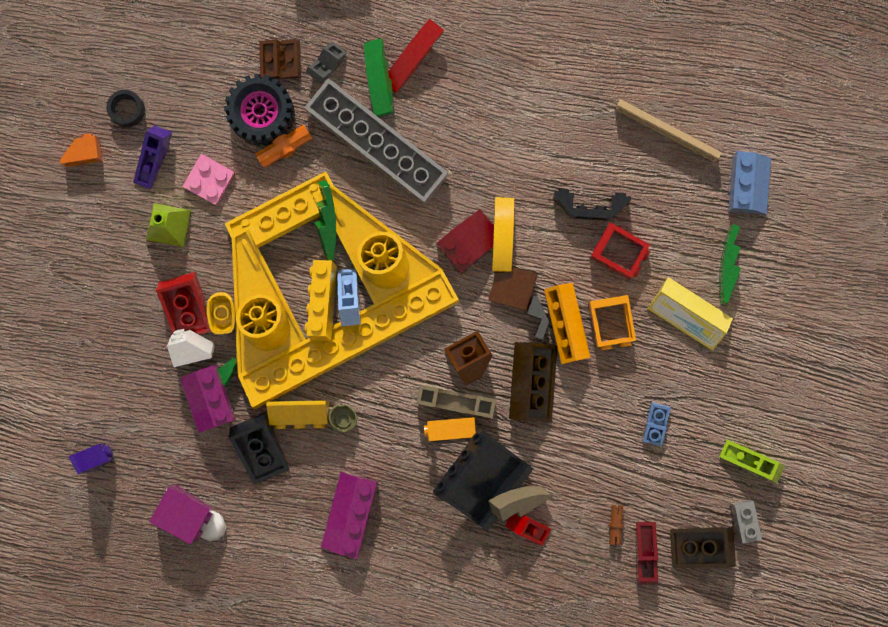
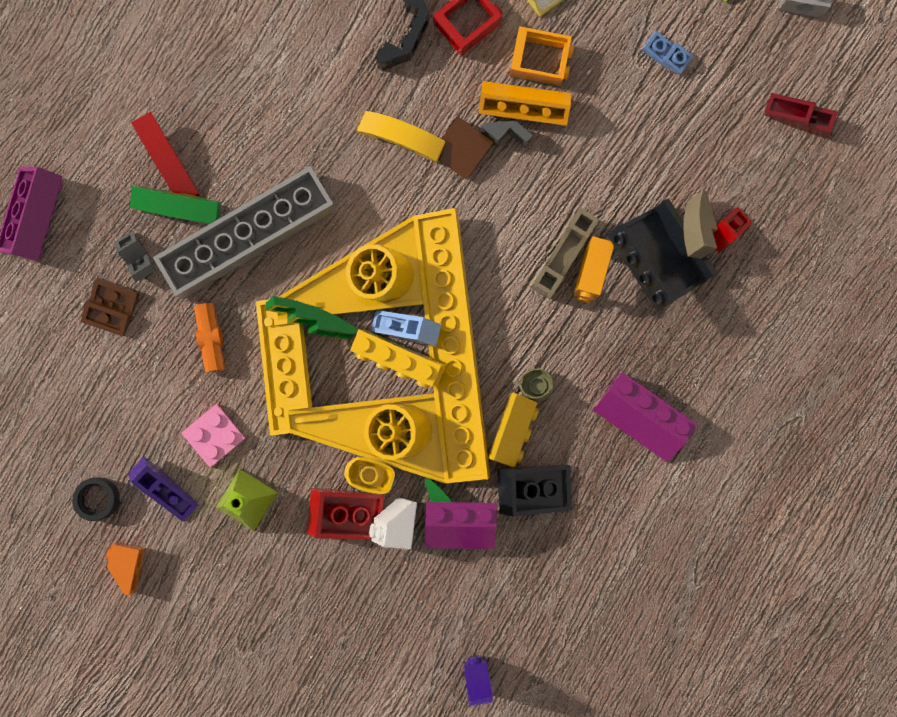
camera: 70 degrees left, 0 degrees up
magenta slope [149,484,213,545] -> none
white hair [201,510,226,541] -> none
black wheel [224,74,295,146] -> none
dark red slope [436,209,494,275] -> none
reddish brown slope [444,331,493,386] -> none
dark brown slope [509,342,557,422] -> none
dark orange pin [608,505,624,545] -> none
dark brown slope [670,526,736,568] -> none

